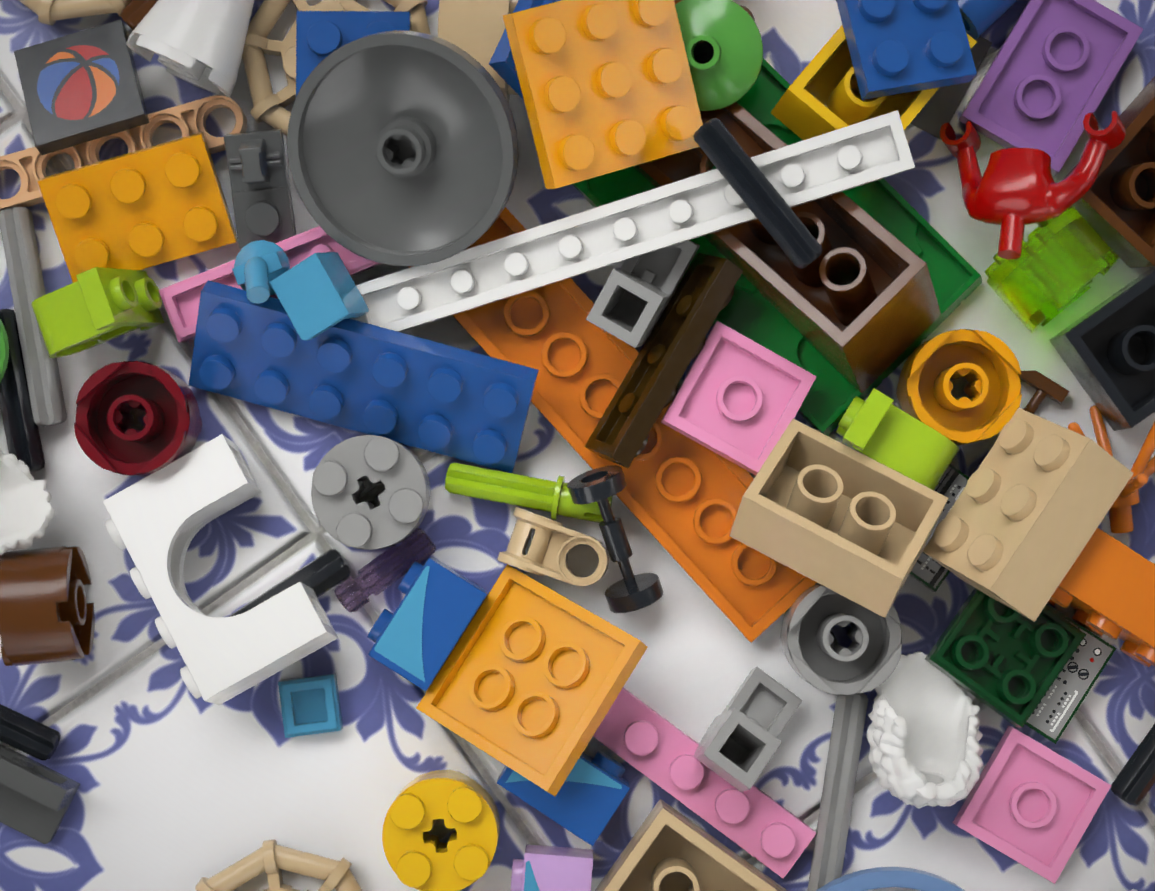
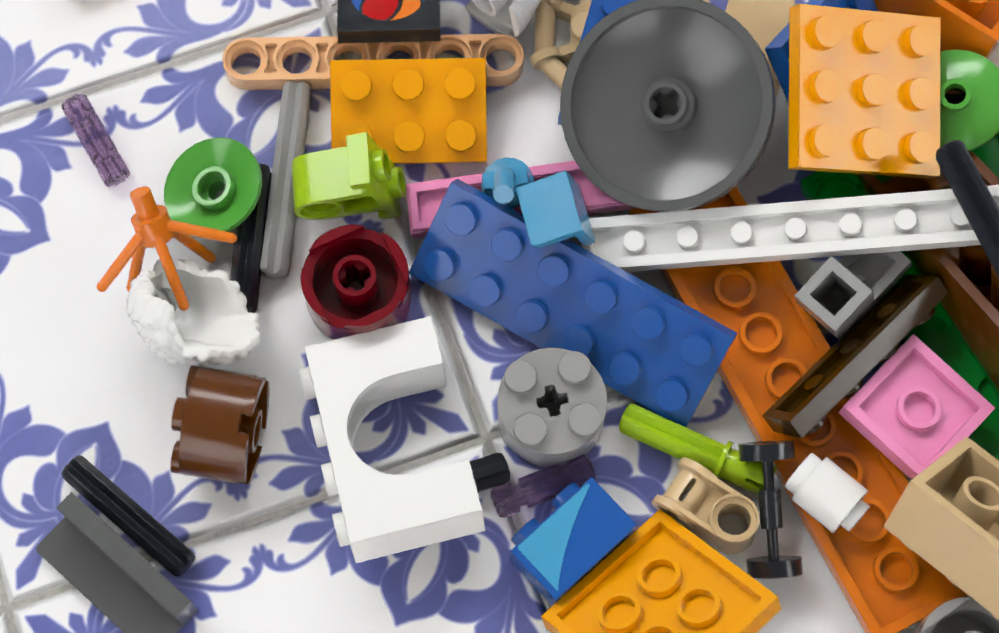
camera: 15 degrees right, 15 degrees down
dark grey hinge [224,129,297,248] -> none
dark azure tile [278,673,343,738] -> none
none -> white brick [784,452,870,534]

